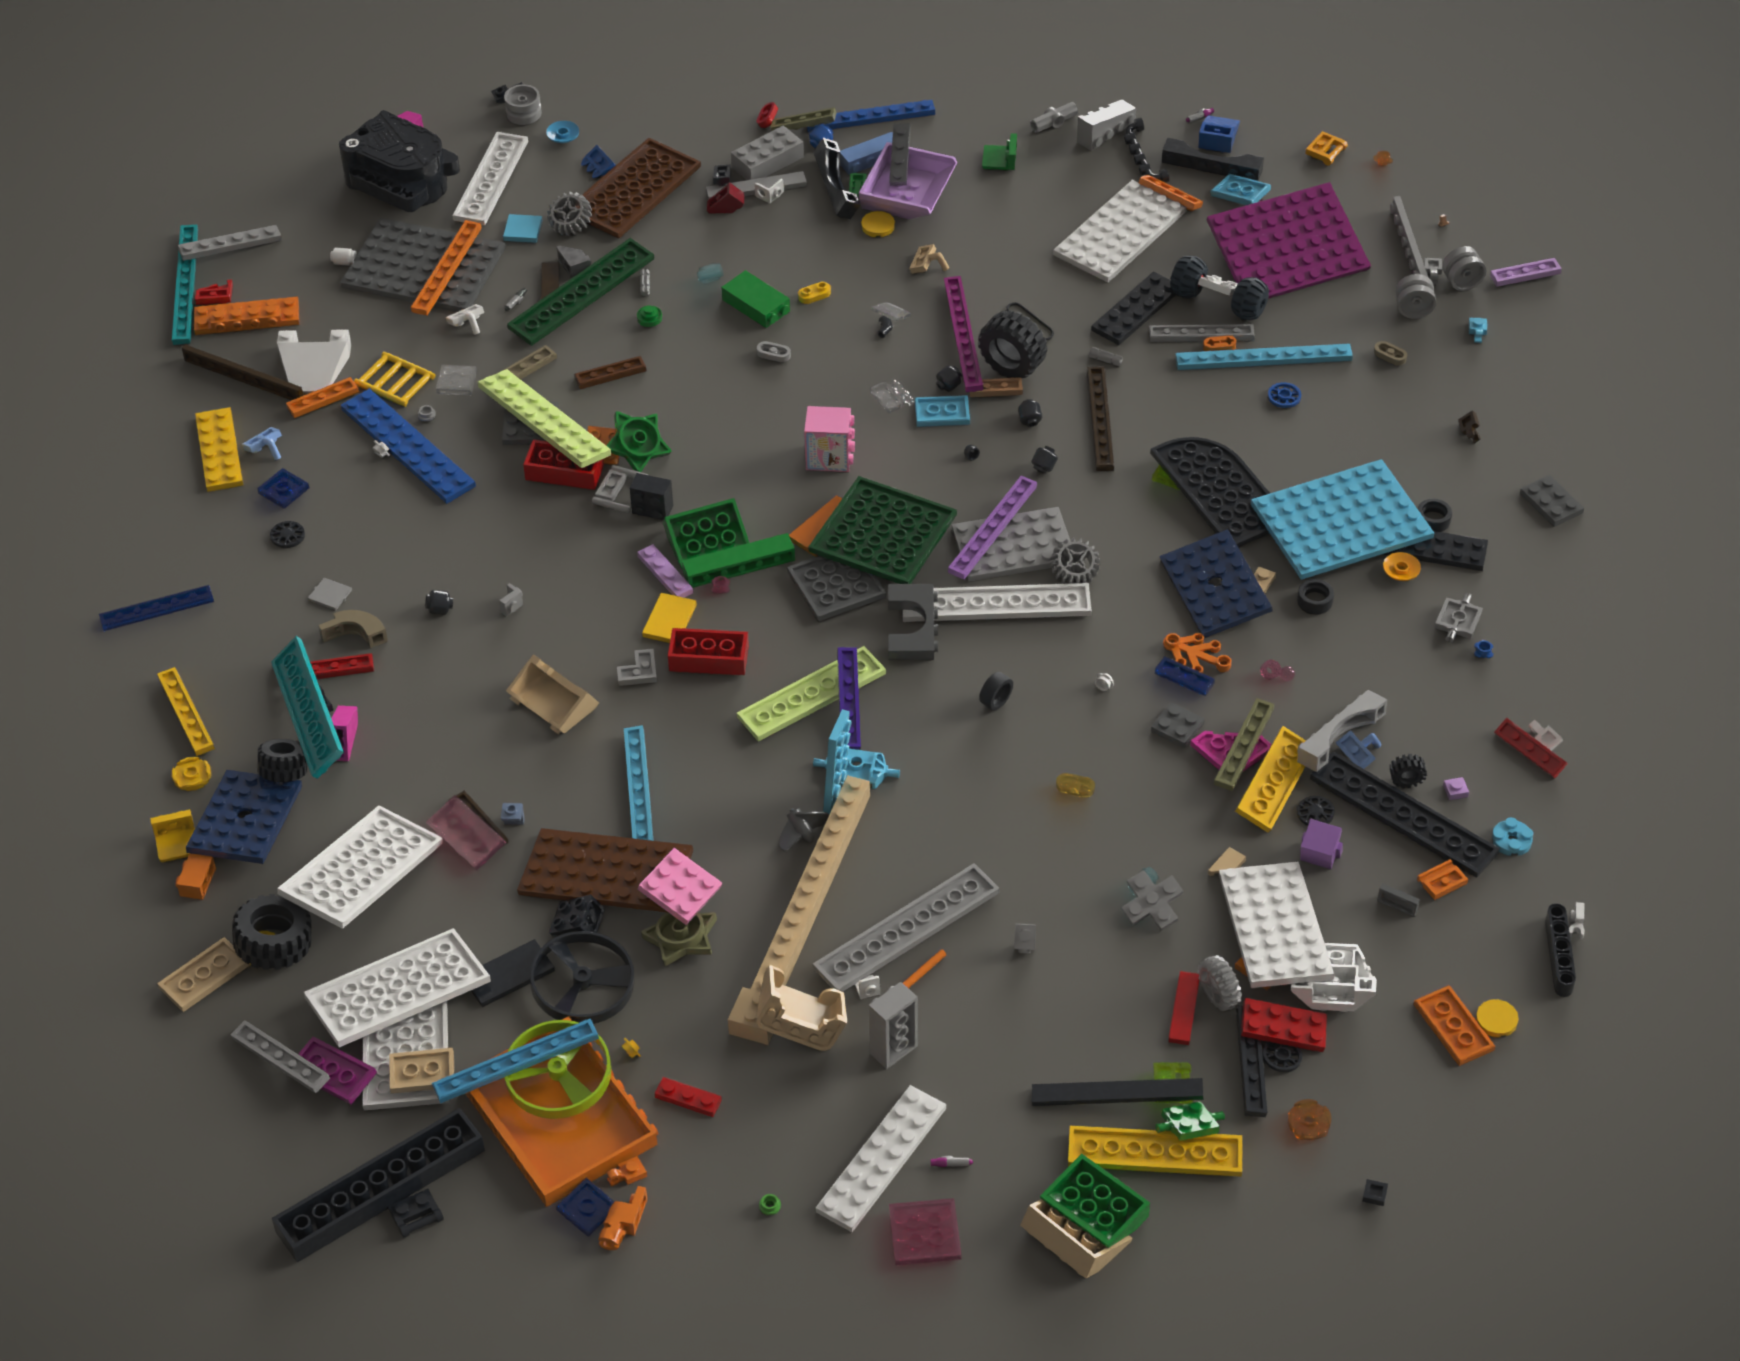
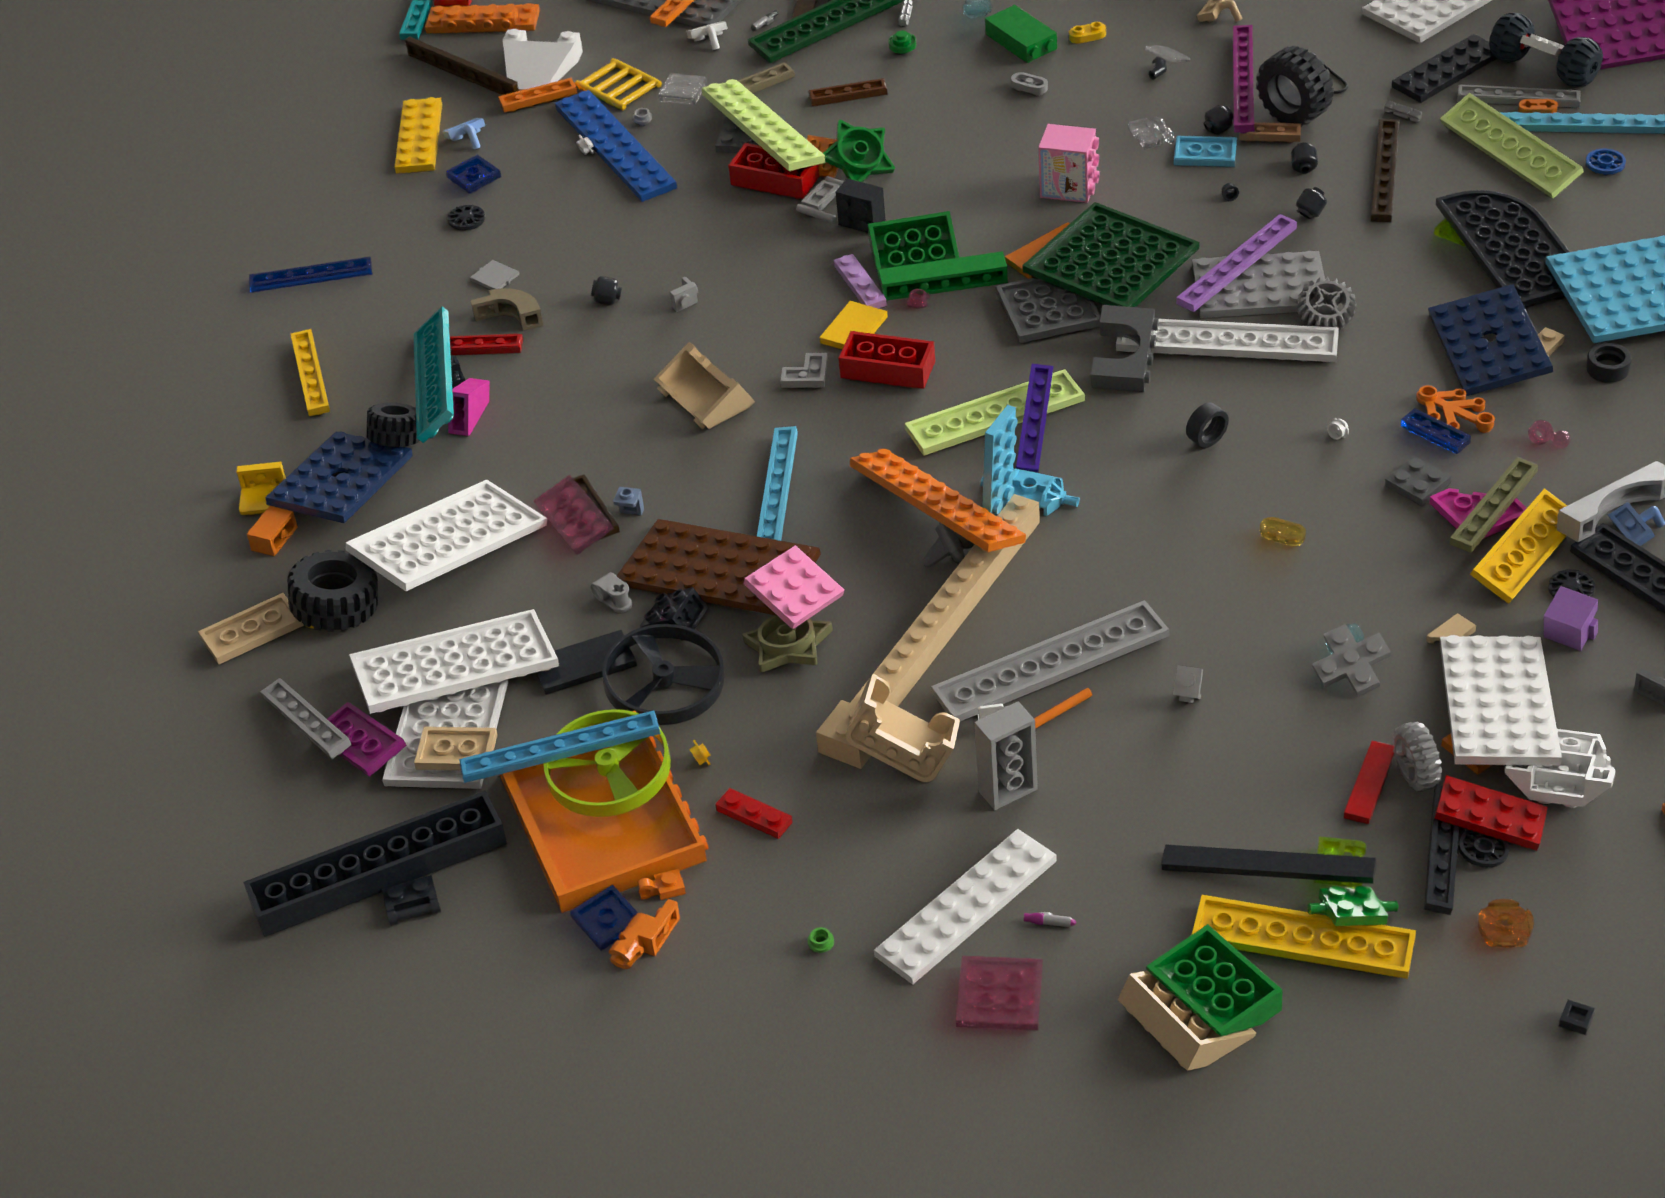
camera: 15 degrees right, 5 degrees down
yellow tile [172,757,211,791] -> none
none -> light grey piece [590,572,632,613]
none -> orange plate [850,449,1026,552]
none -> yellowish green plate [1440,93,1584,198]

